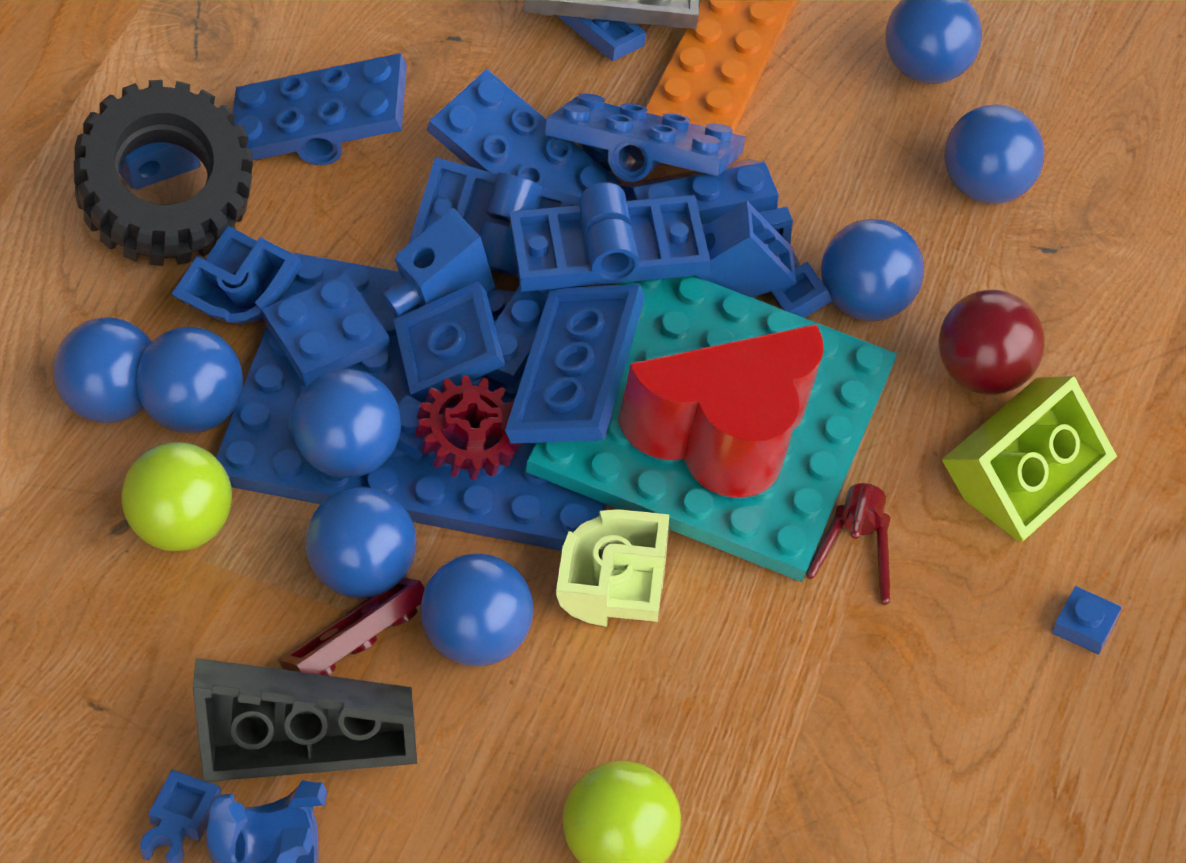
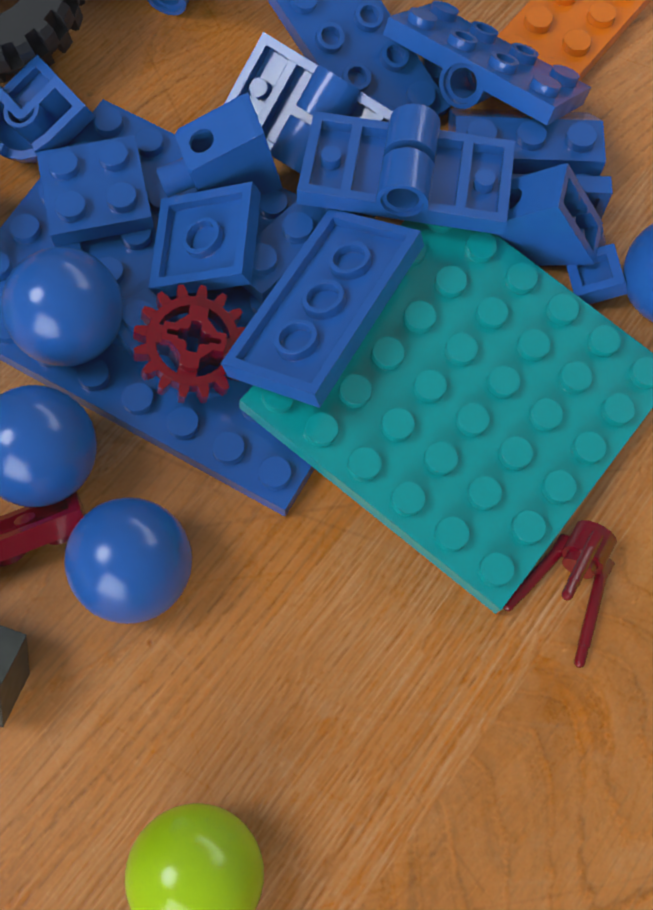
camera: 15 degrees right, 15 degrees up
yellowish green brick [556,509,669,627] -> none
red brick [618,324,824,498] -> none

